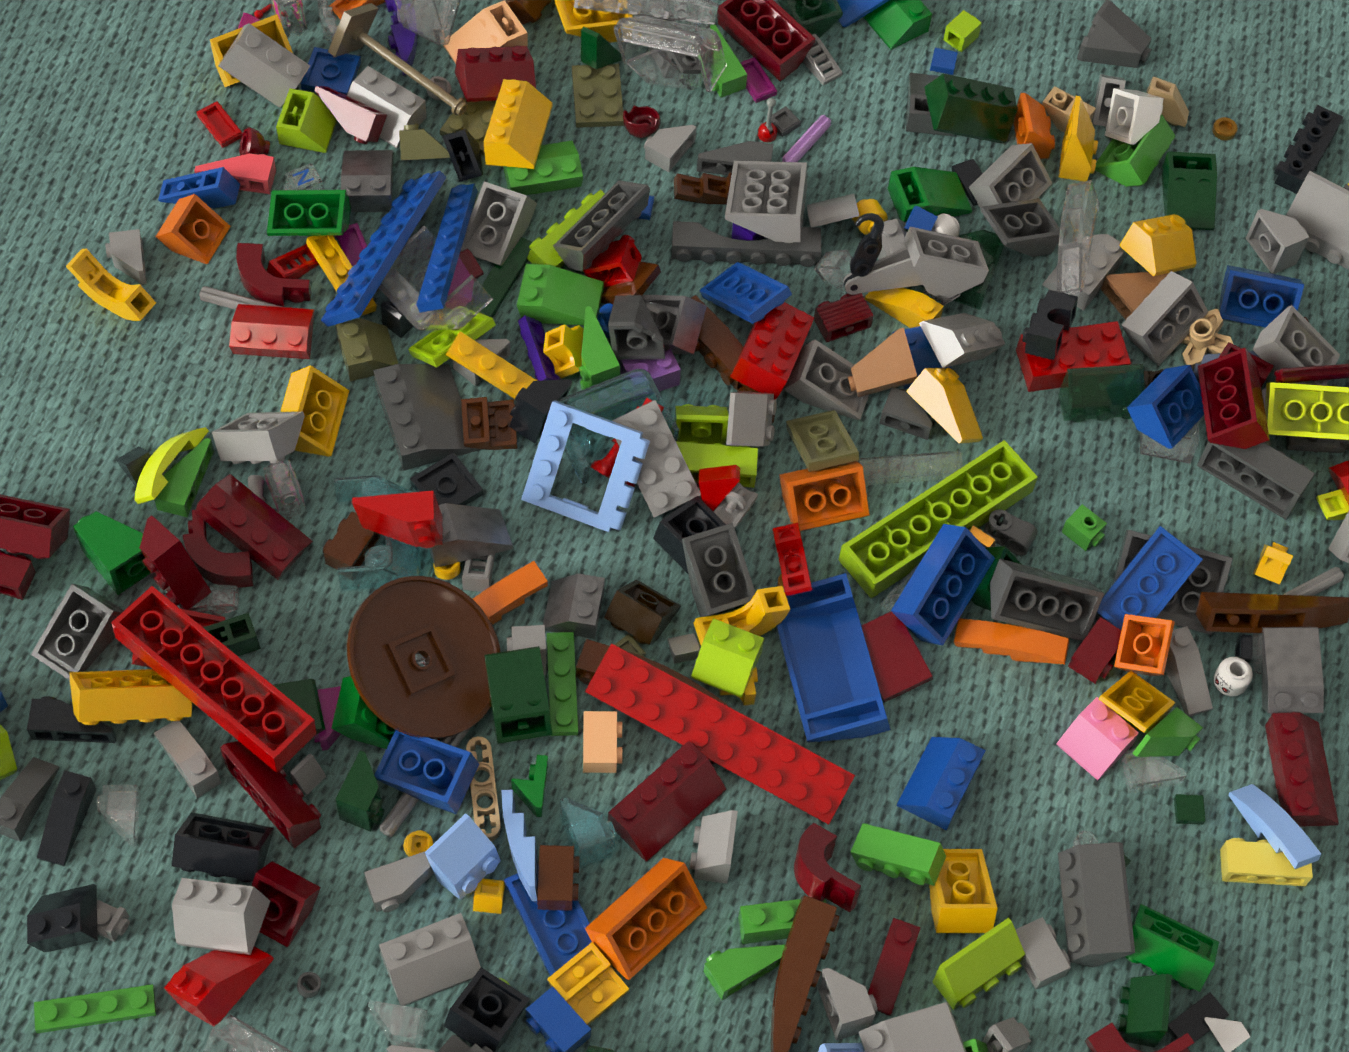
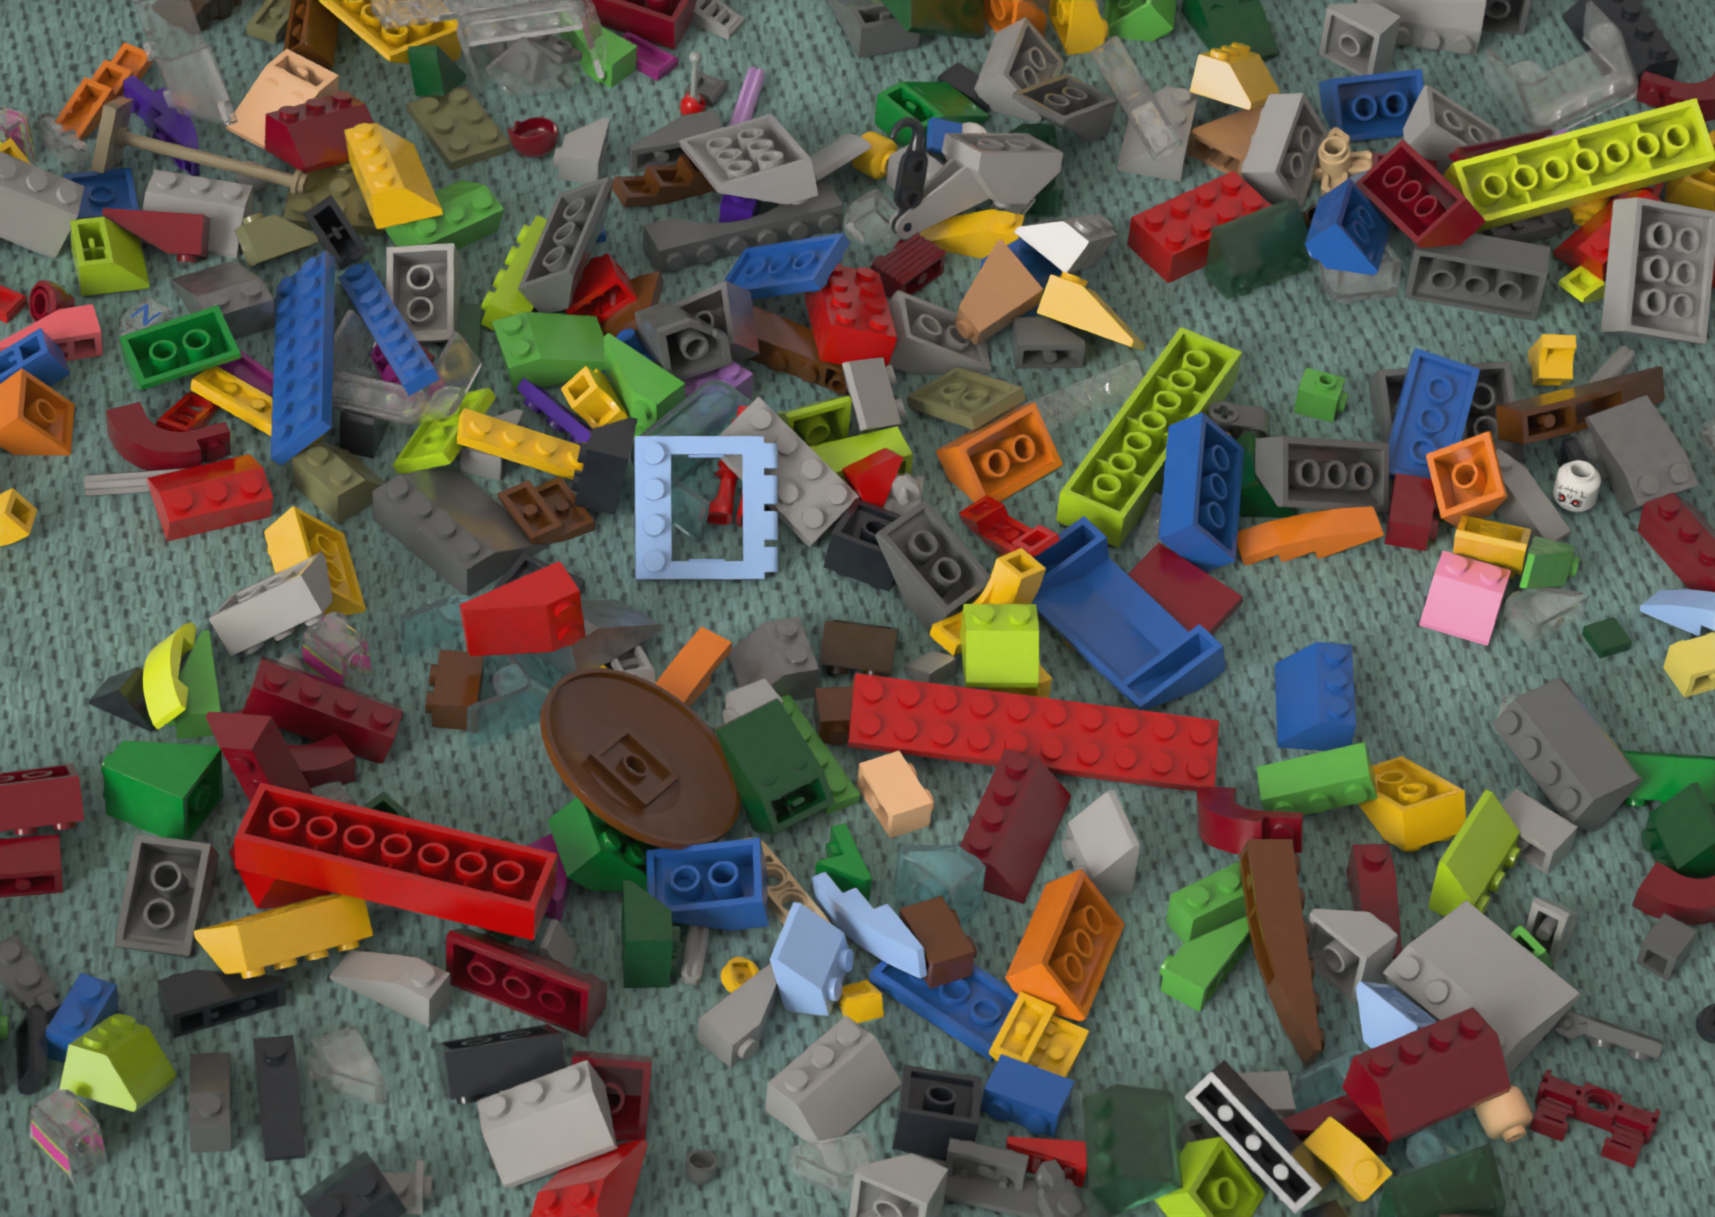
camera: 25 degrees left, 15 degrees down
black arch [1022,290,1078,360] -> none

